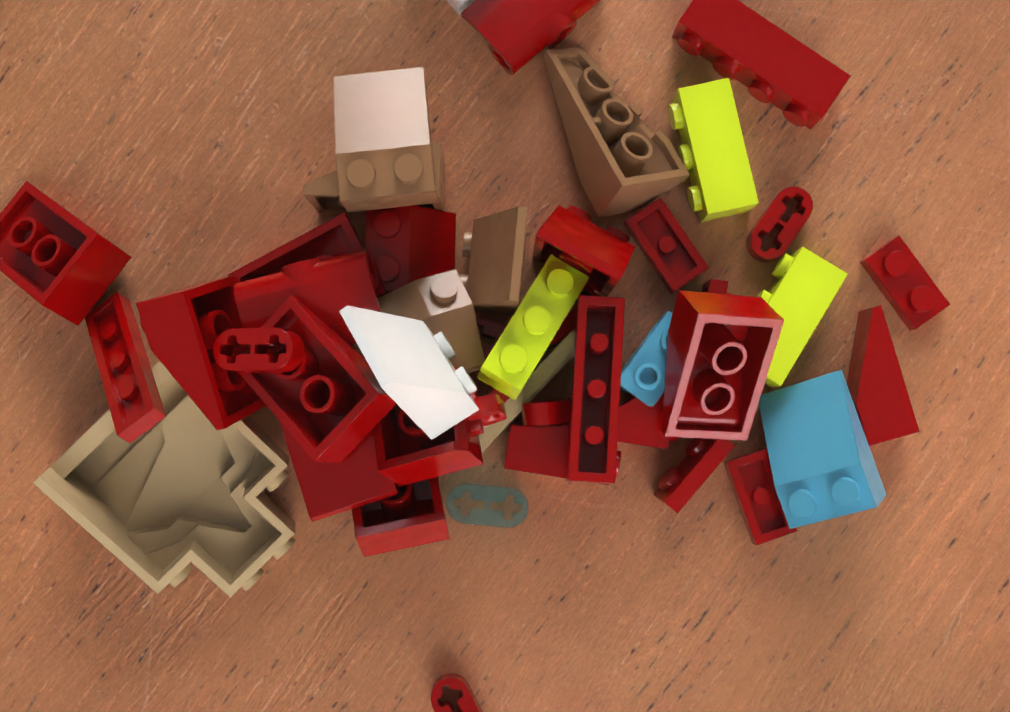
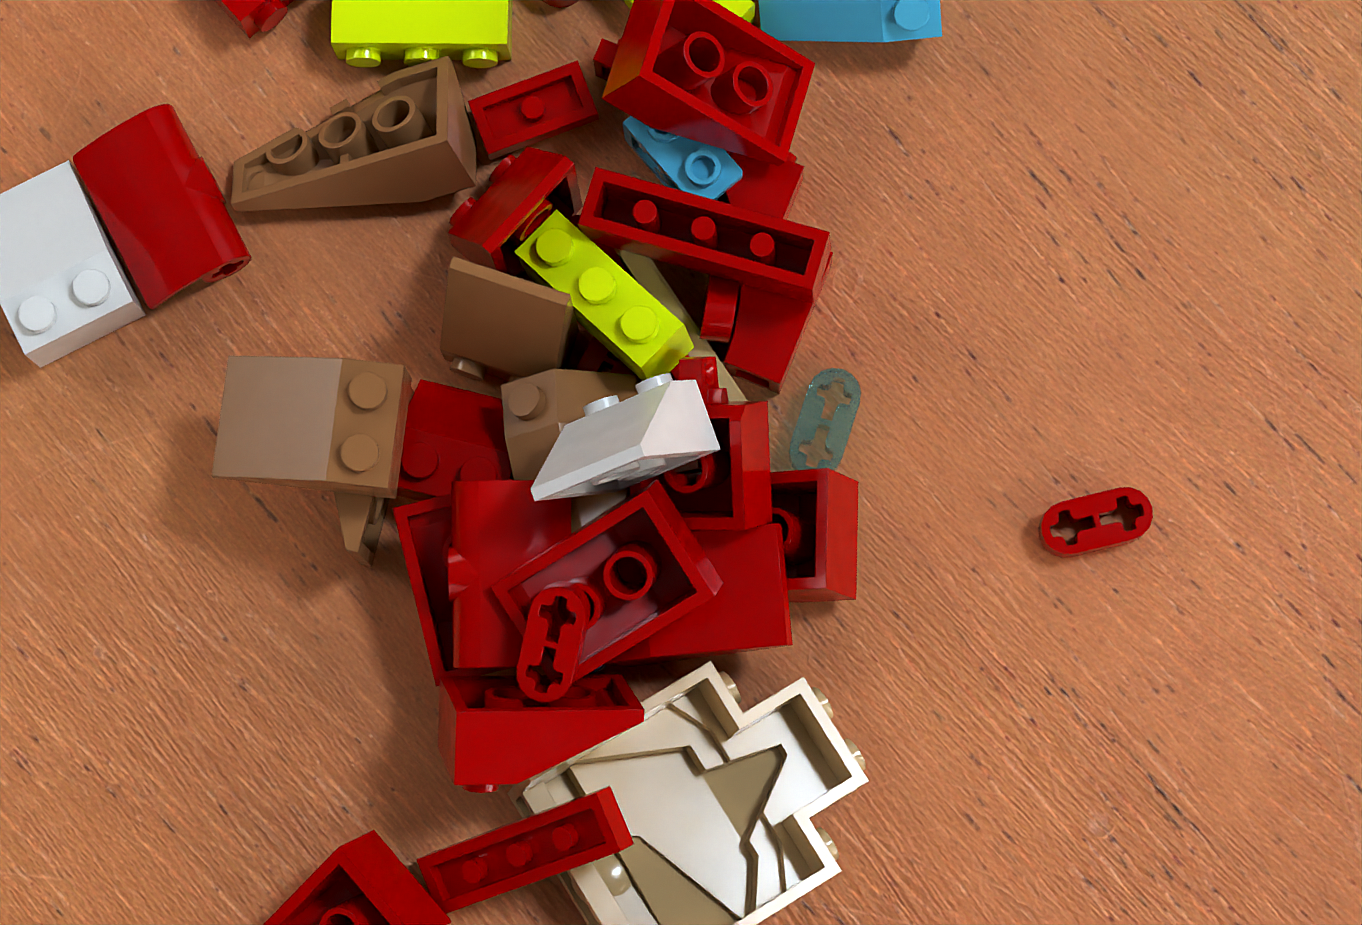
camera: 70 degrees left, 5 degrees down
red plate [653,438,734,514] -> none
red plate [724,448,797,546] -> none

